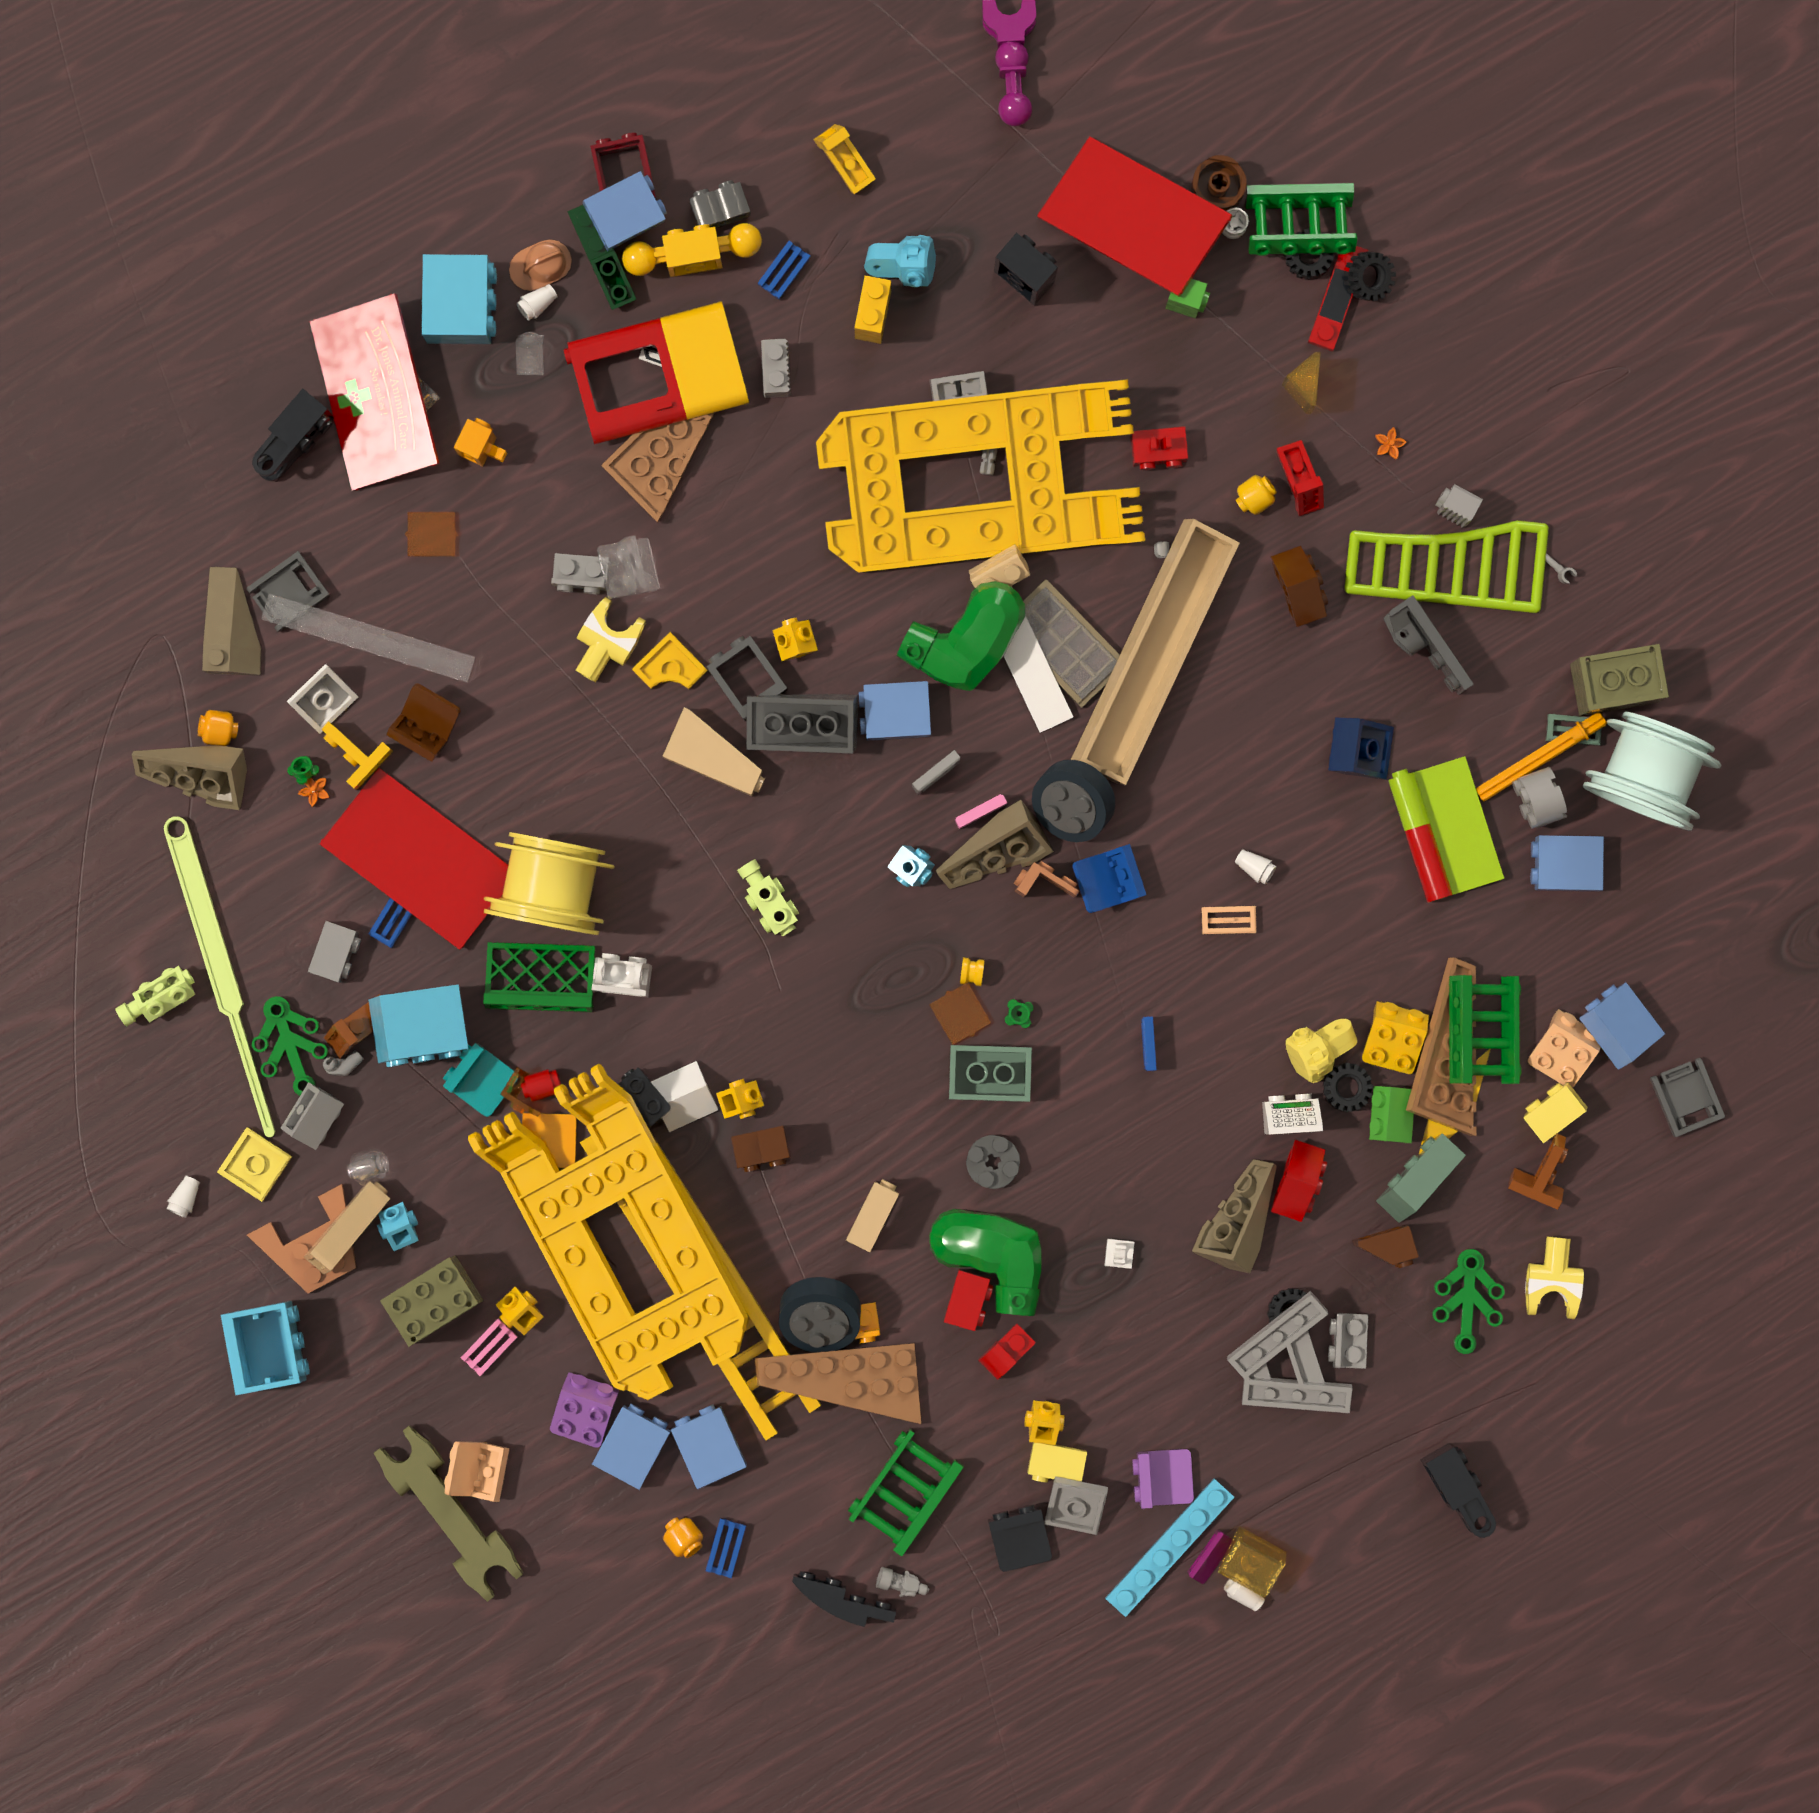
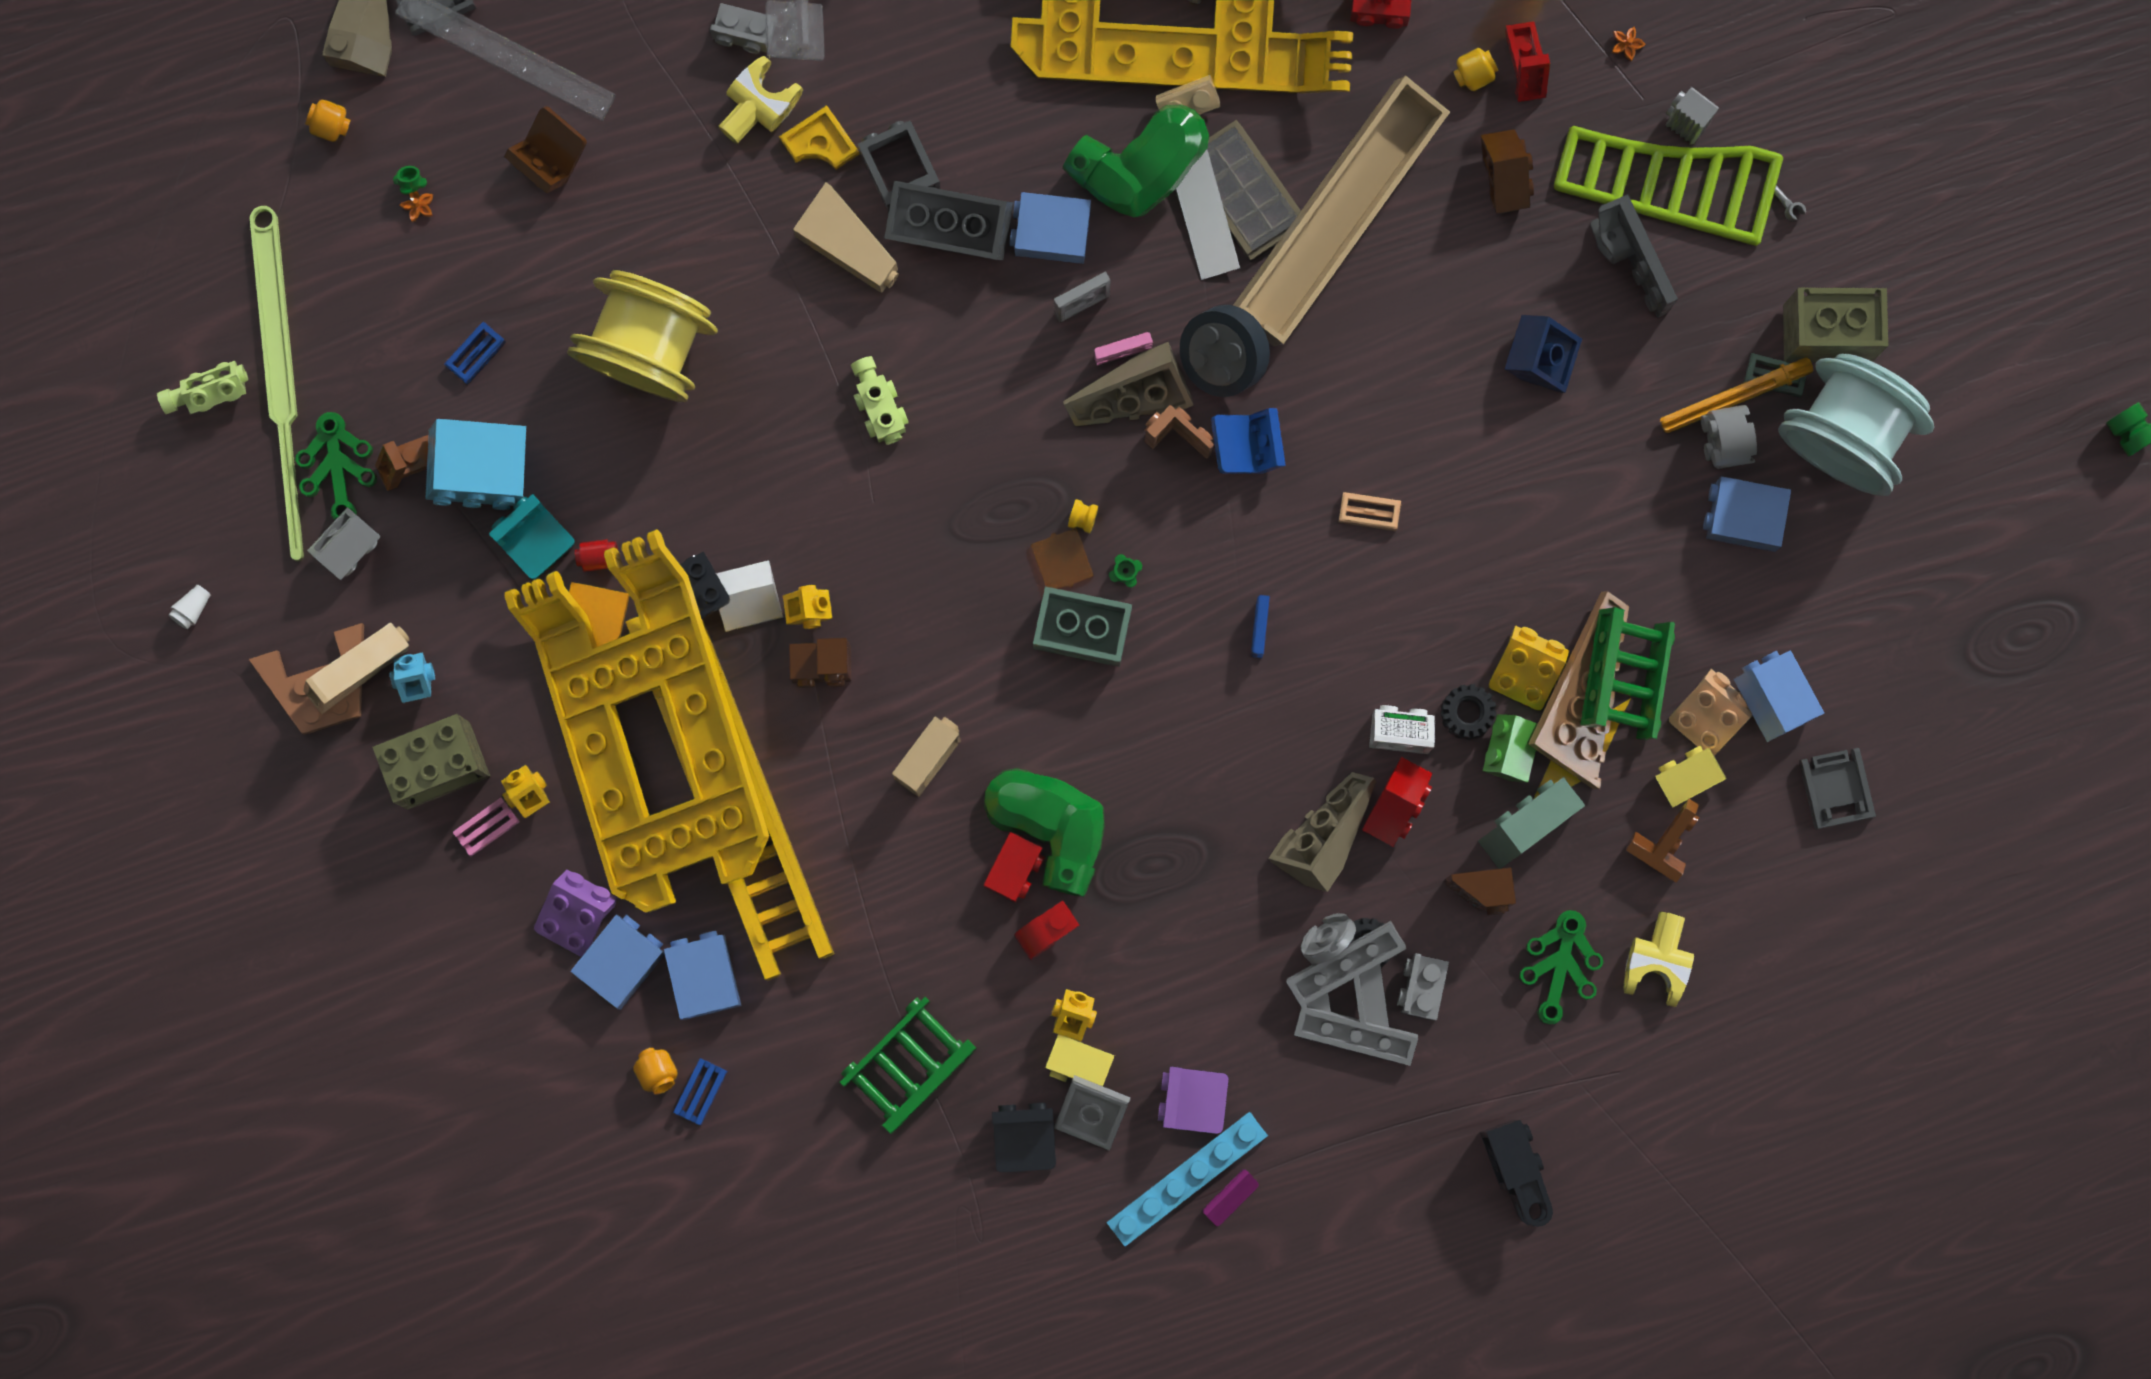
camera: 15 degrees right, 5 degrees down
dark tan wedge [132,745,247,810] -> none
light yellow tile [217,1127,293,1202] -> none
medium azure container [221,1301,310,1395] -> none
white slope [287,664,358,734] -> none
light grey brick [308,921,361,983] -> none
red piece [320,768,508,950] -> none
yellow bracket [321,721,393,790] -> none
light grey arm [323,1050,364,1076] -> none
clear head [347,1148,389,1186] -> none
olive piece [374,1425,524,1602] -> none
light nougat bracket [444,1441,509,1502] -> none
green fence [483,942,595,1012] -> none
clear orange bracket [500,1067,541,1117] -> none
white brick [592,953,652,998] -> none
medium nougat wing [755,1343,921,1424] -> none
yellow brick [773,618,818,661] -> none
wheel [779,1277,861,1352] -> none
black slope [792,1571,896,1627] -> none
light orange bracket [855,1302,880,1343] -> none
light grey piece [876,1567,929,1597] -> none
brick [888,845,935,887] -> none
dark grey plate [966,1135,1020,1189] -> none
white tile [1104,1239,1134,1269] -> none
light grey hand [1154,542,1169,558] -> none
clear yellow slope [1218,1526,1287,1598] -> none
white cone [1224,1573,1265,1611] -> none
white cone [1235,849,1276,884] -> none
light yellow piece [1286,1019,1357,1083] -> none
lime door [1388,756,1504,903] -> none
none -> light grey tile [1301,913,1356,964]

